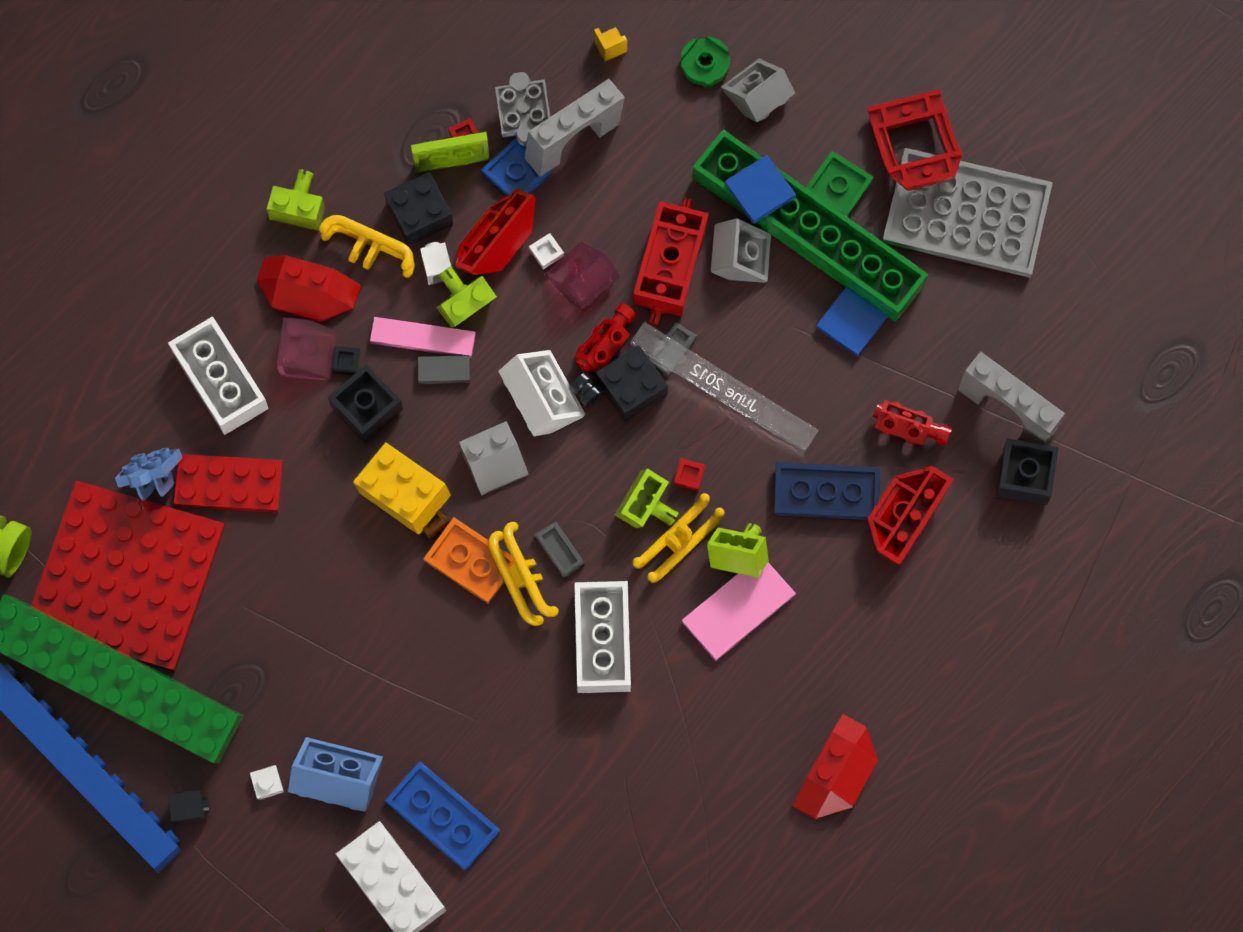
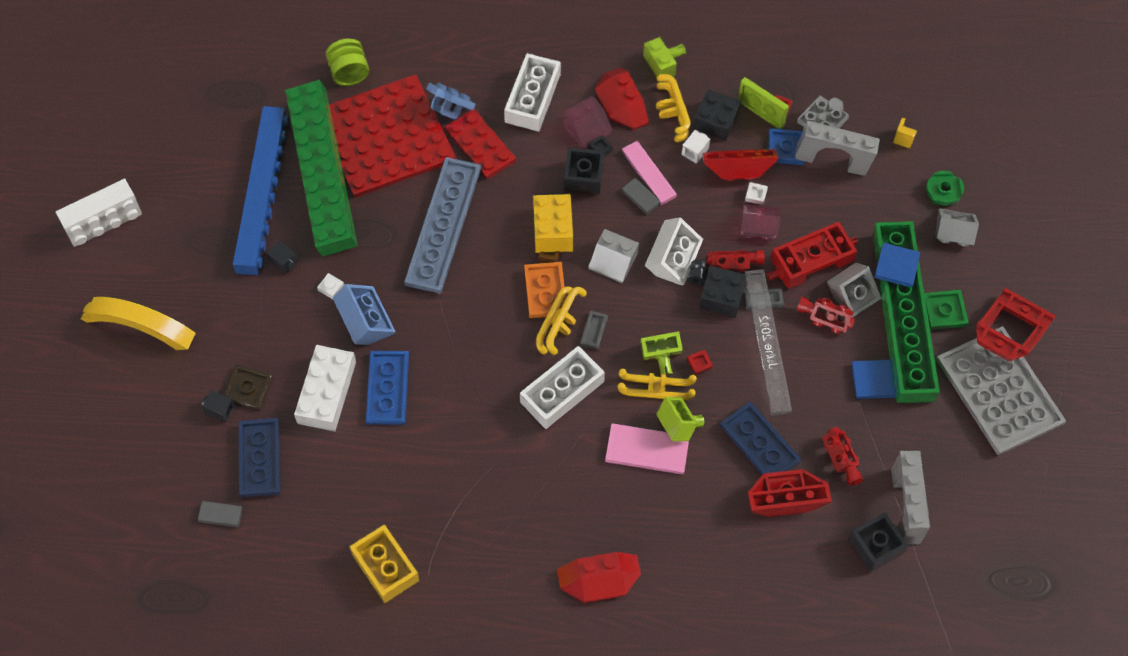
camera: 50 degrees right, 10 degrees down
lime brick [436,266,497,328] -> none
none -> sand blue plate [404,157,481,294]
none -> red brick [796,297,855,334]

